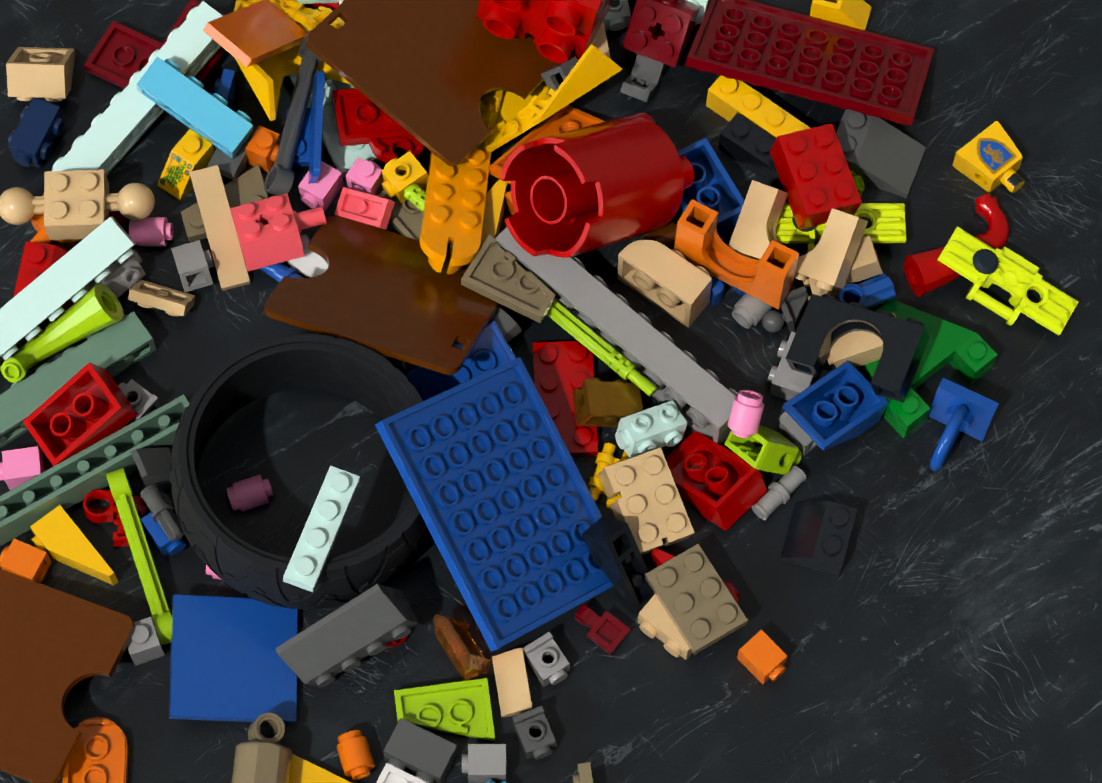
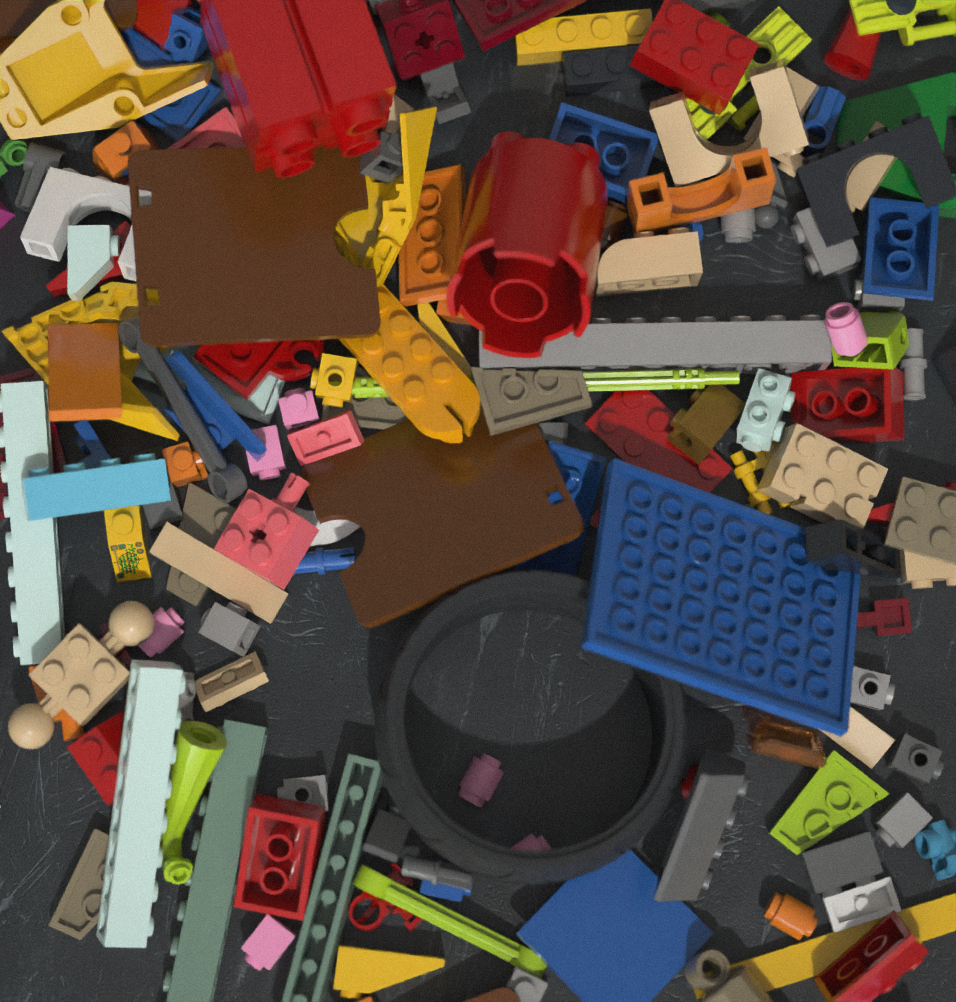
camera: 45 degrees left, 15 degrees up
light aqua plate [283,465,360,592] -> none

